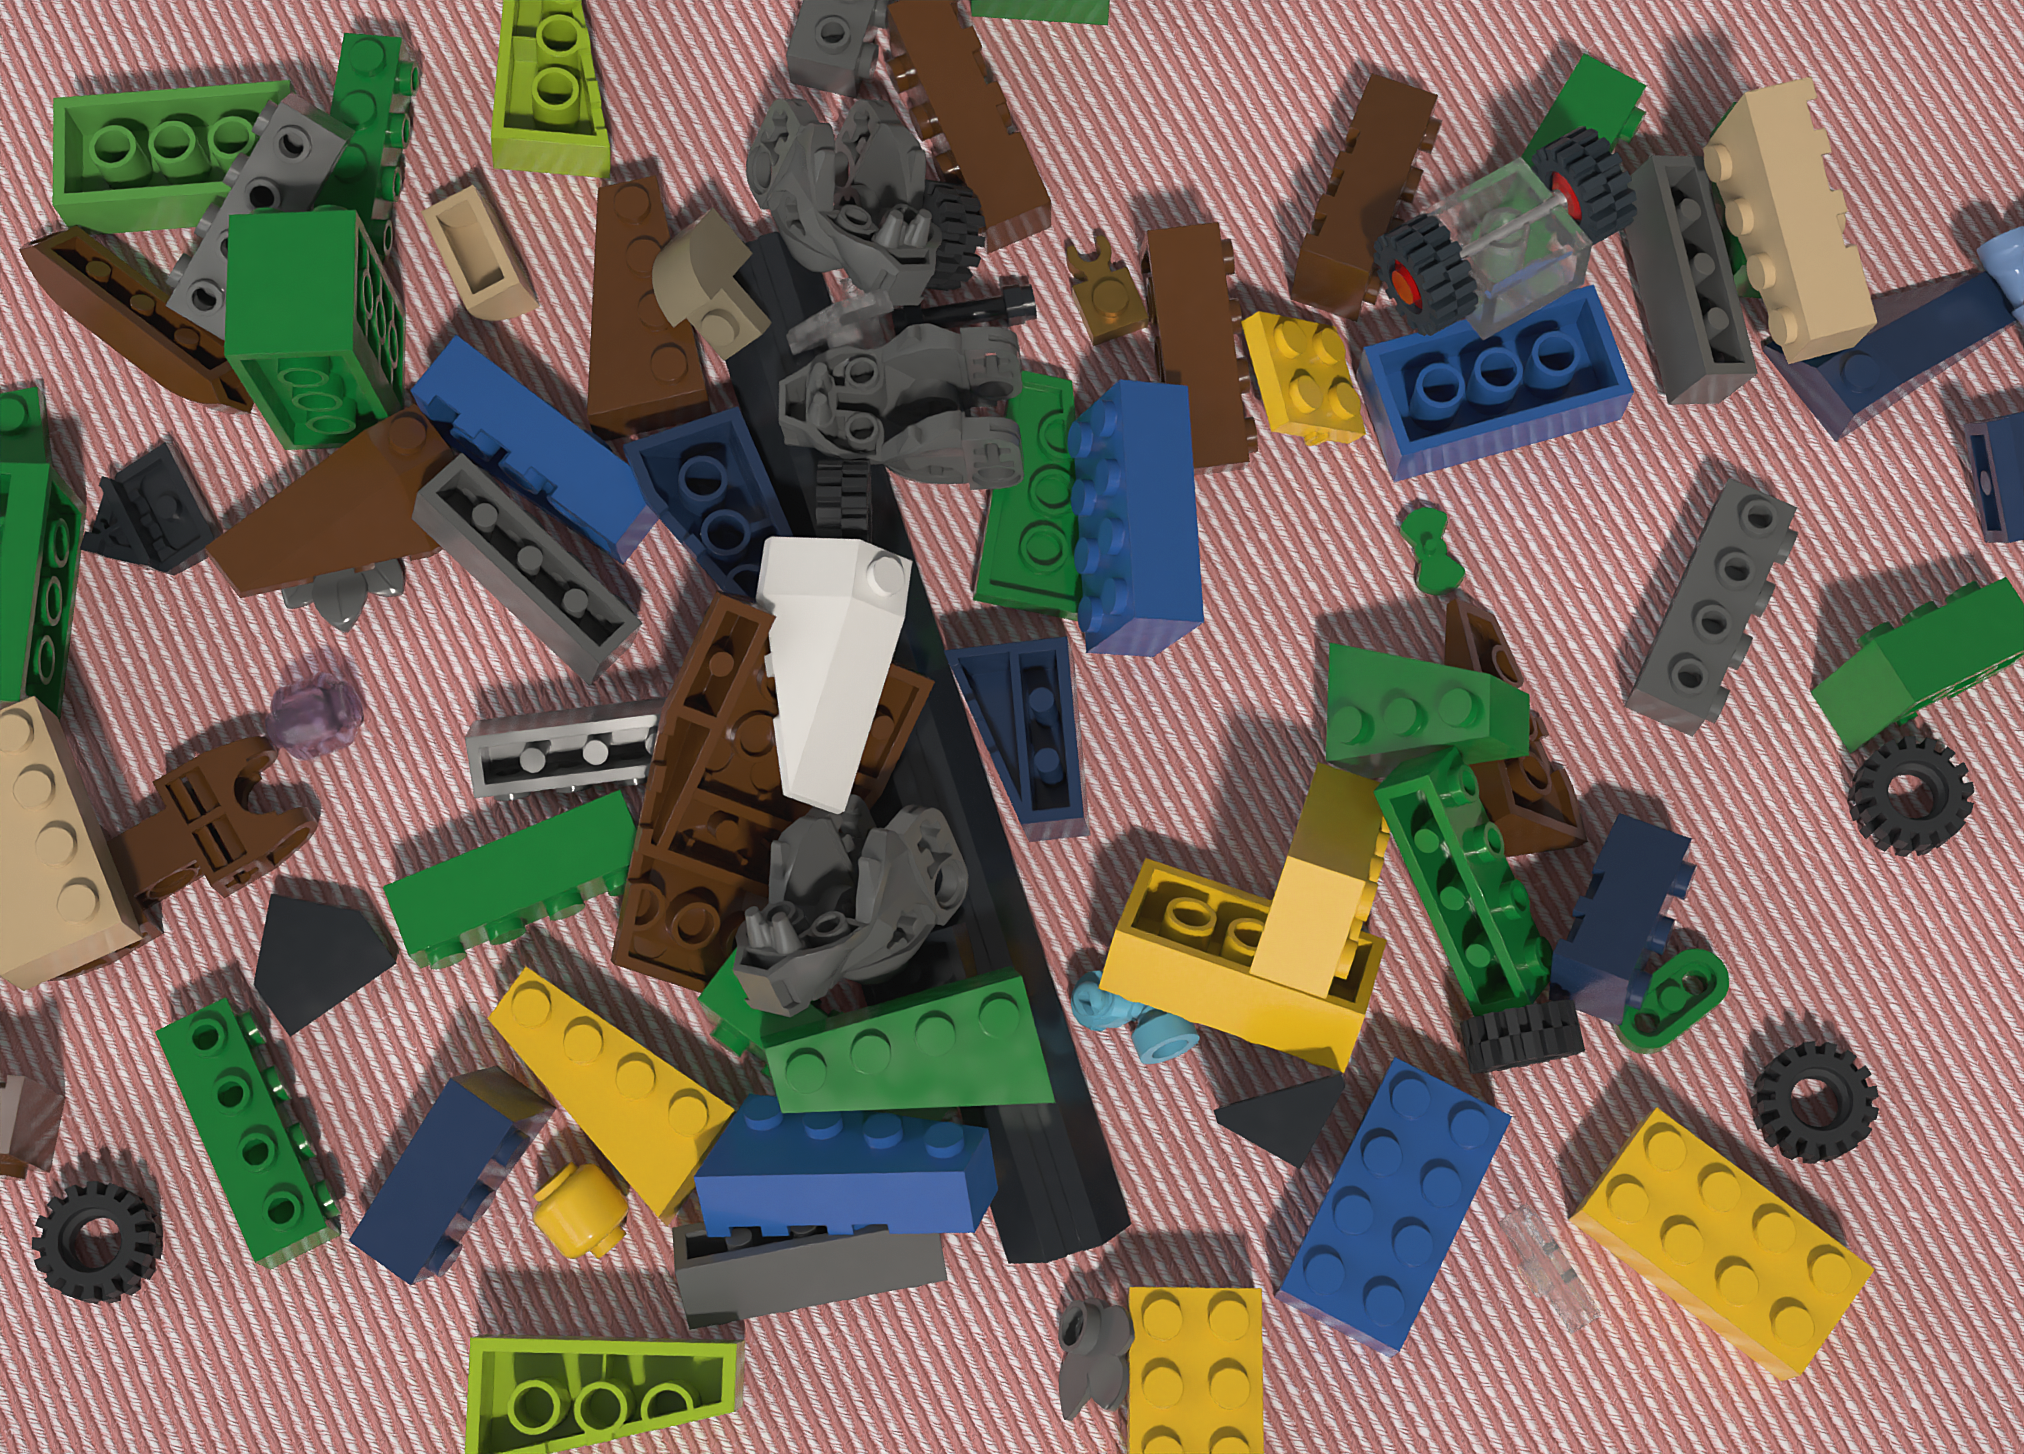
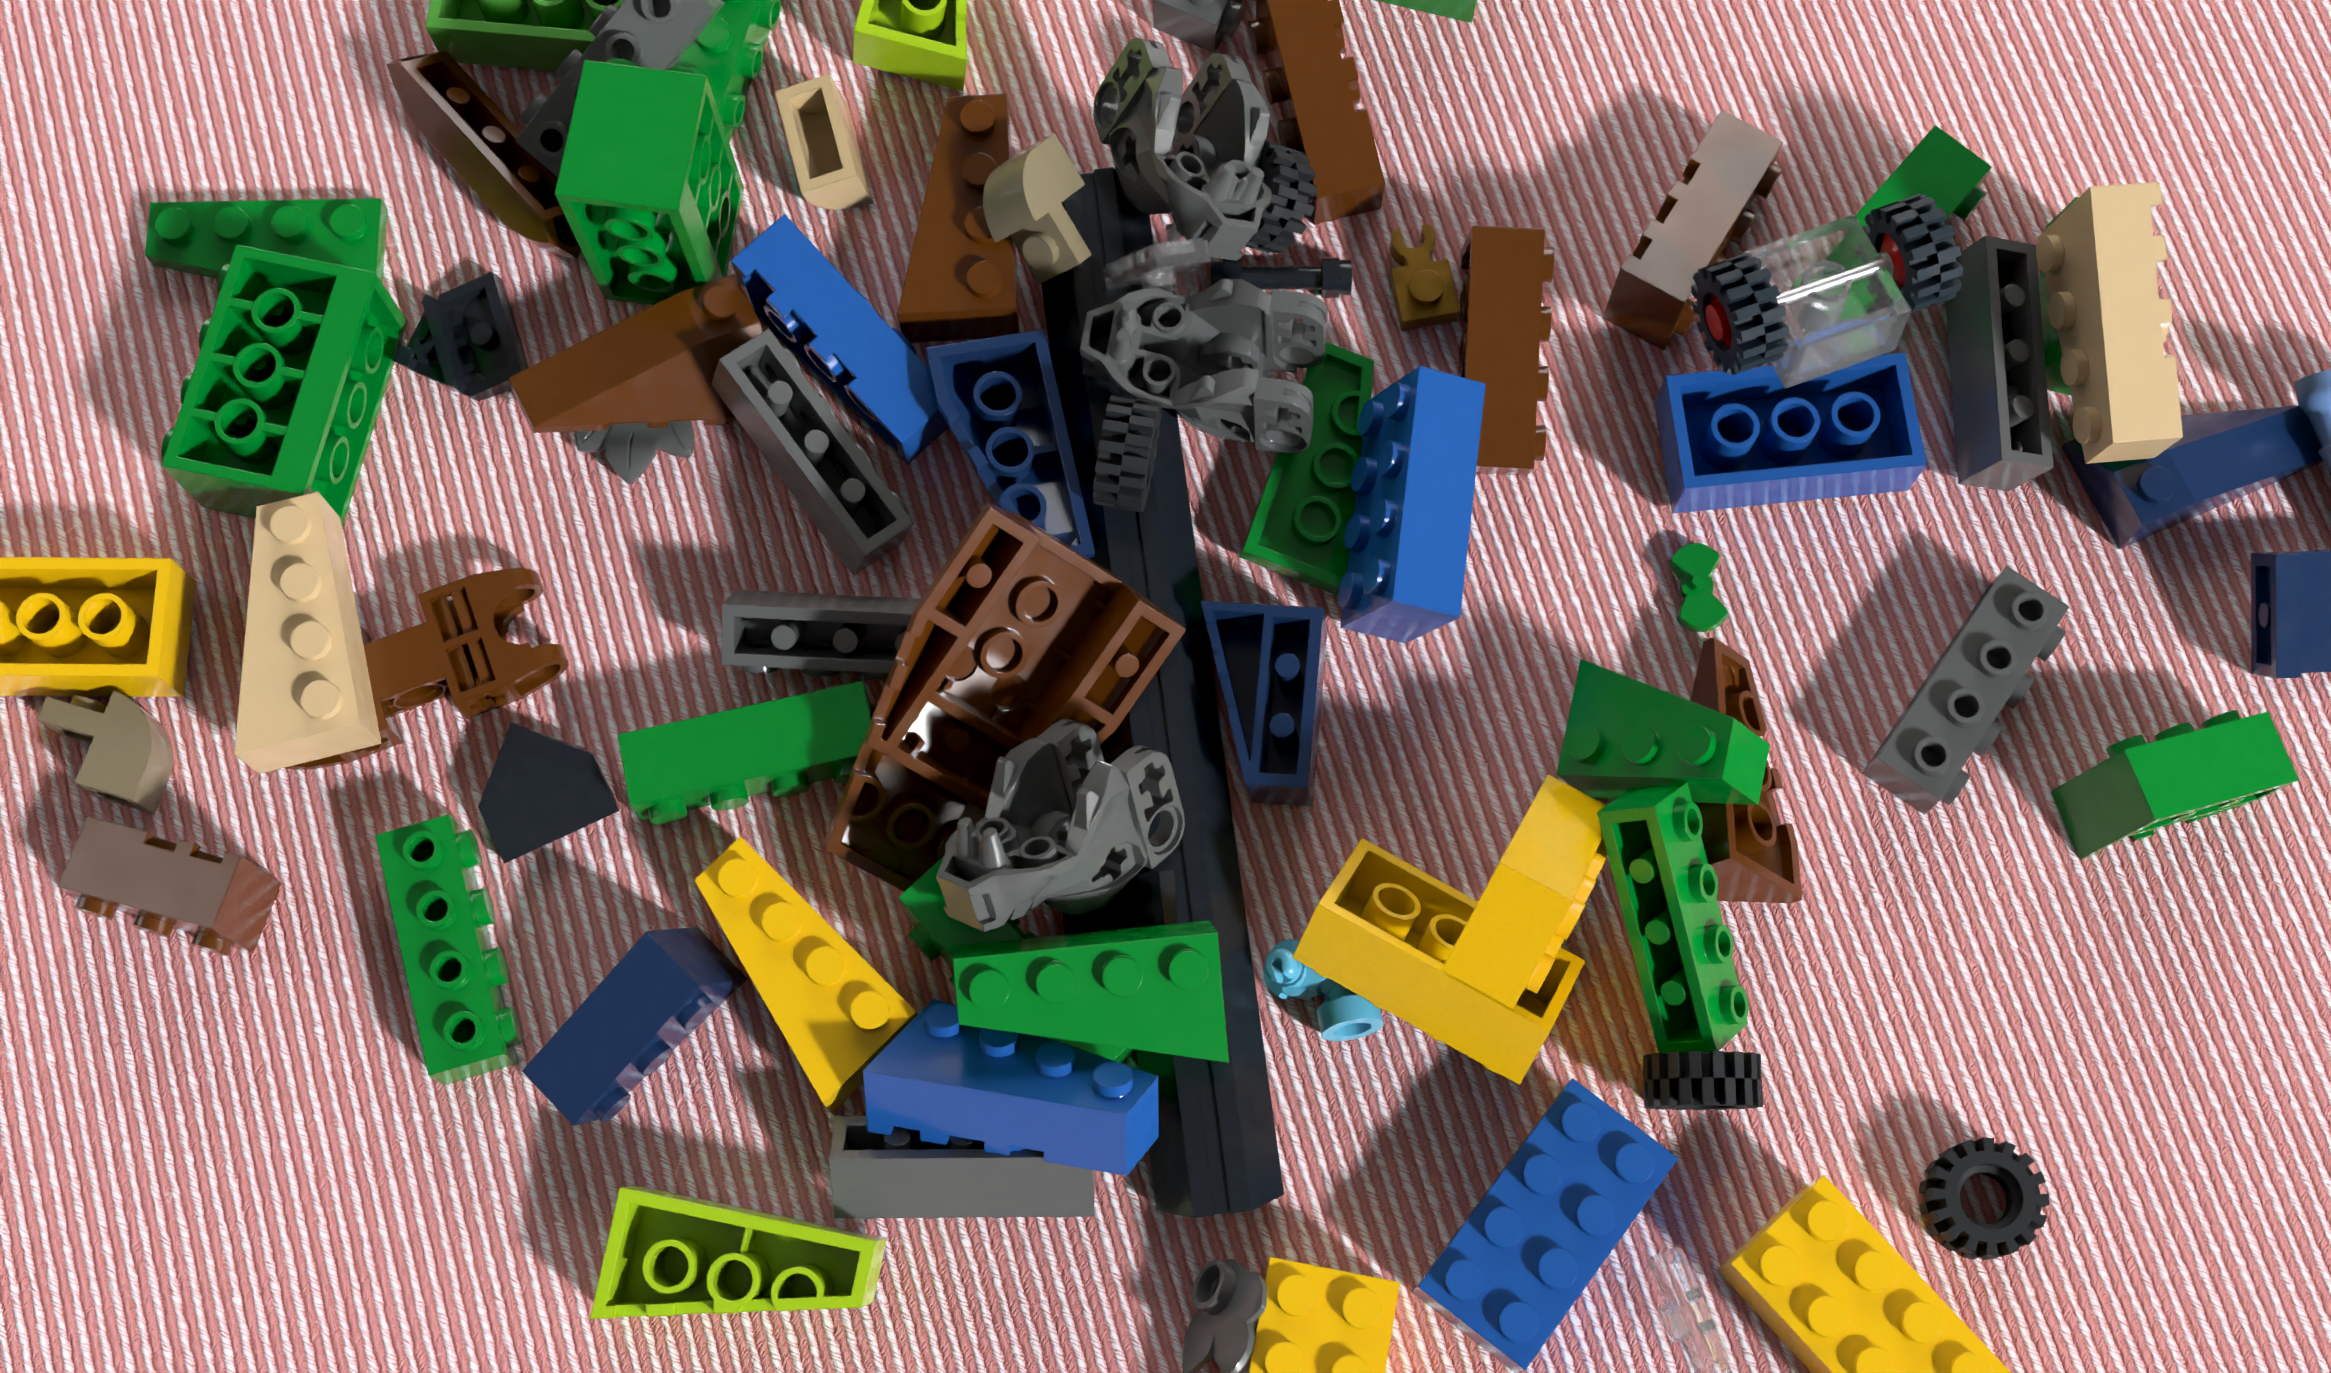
camera: 10 degrees right, 0 degrees up
black tyre [32,1181,163,1304] -> none
clear purple head [265,672,364,761] -> none
yellow head [532,1161,629,1259] -> none
white wedge [756,537,912,814] -> none
black slope [1214,1072,1346,1169] -> none
yellow plate [1241,311,1366,446] -> none
dark blue wedge [1549,813,1697,1025] -> none
green plate [1613,948,1729,1054] -> none
black tyre [1848,736,1974,857] -> none

